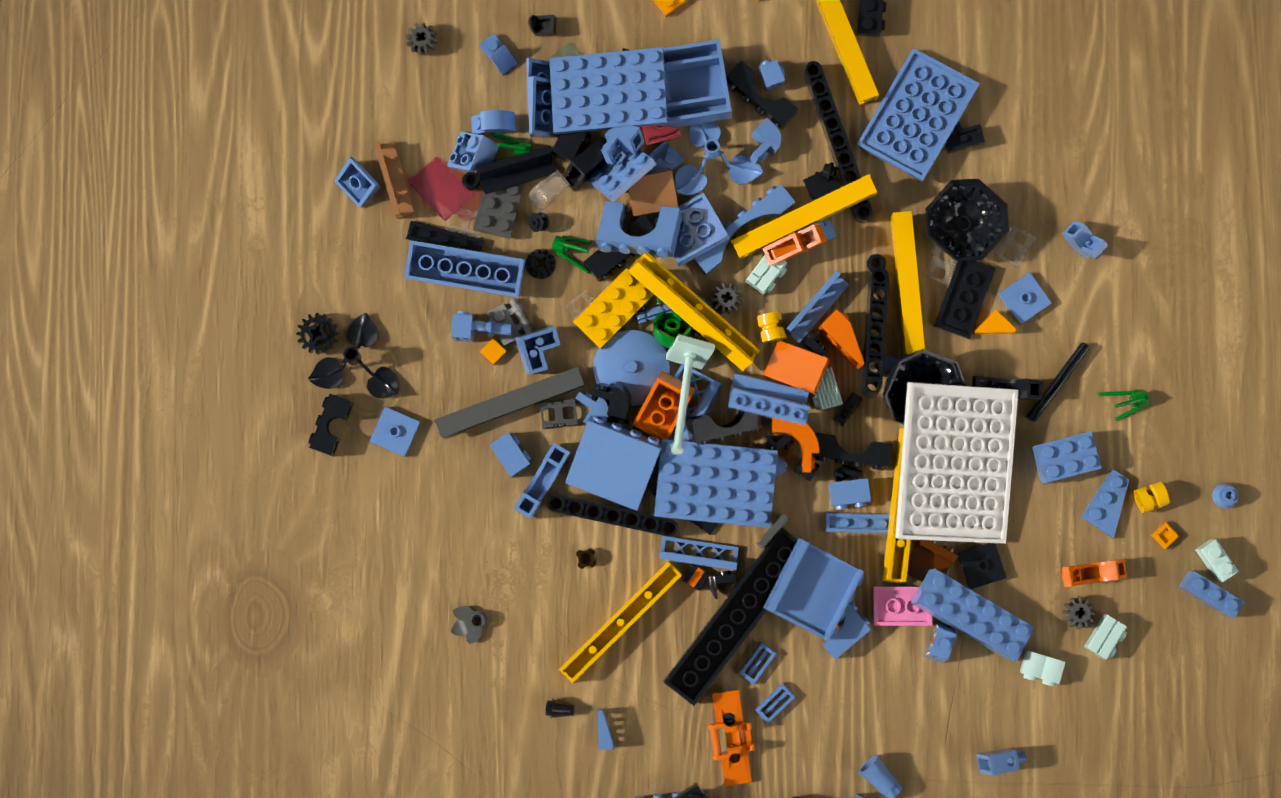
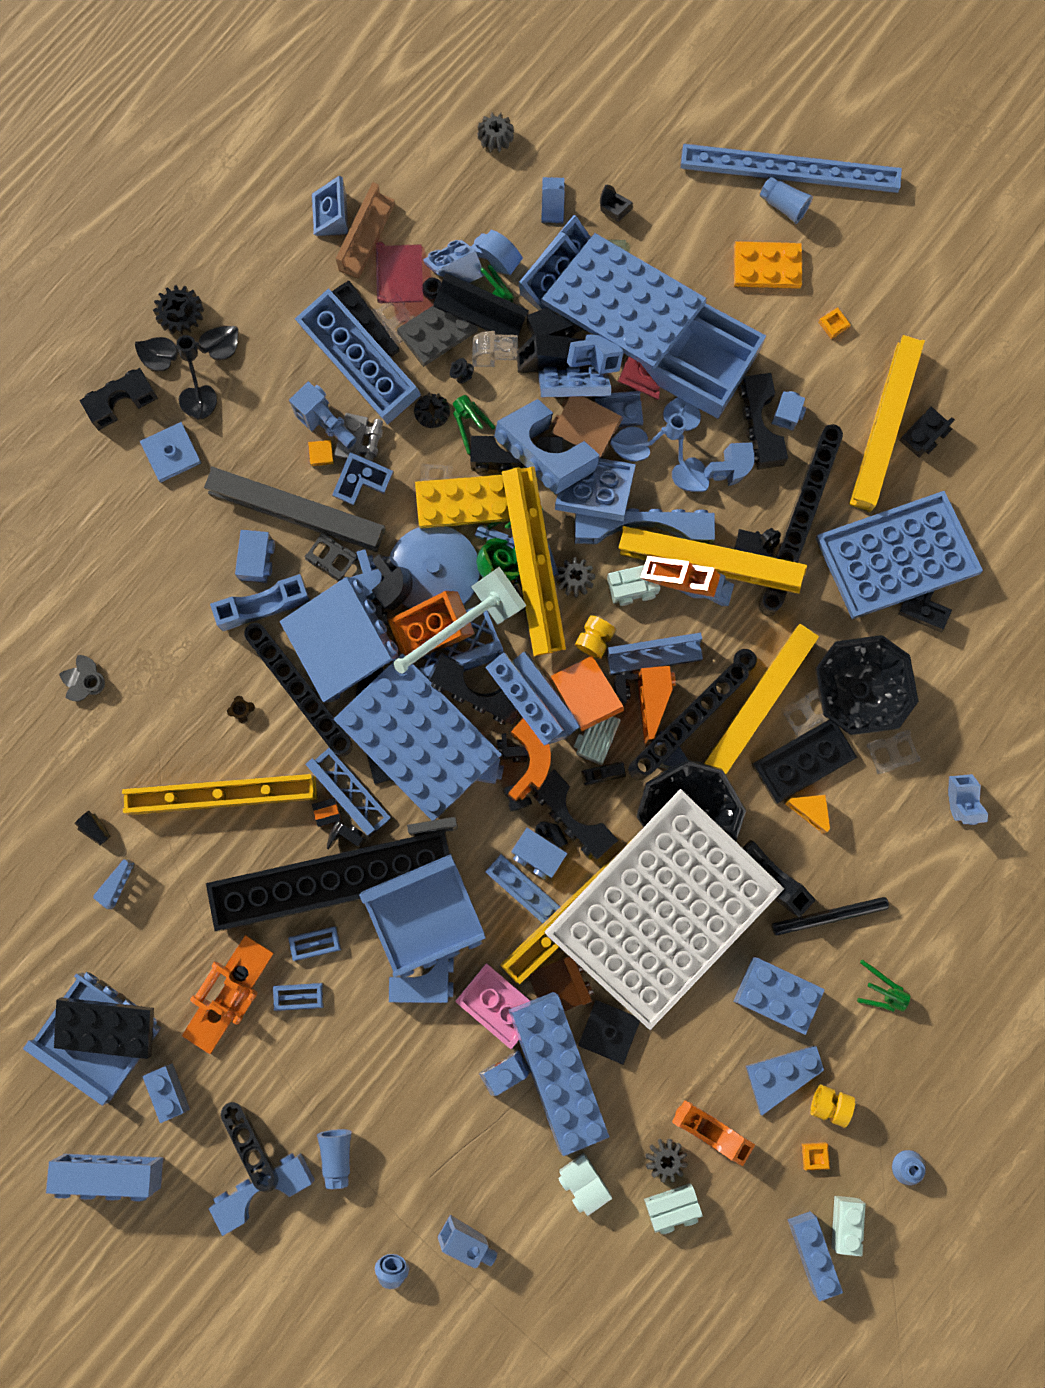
camera: 40 degrees right, 5 degrees down
medium blue plate [998,272,1051,325] -> none

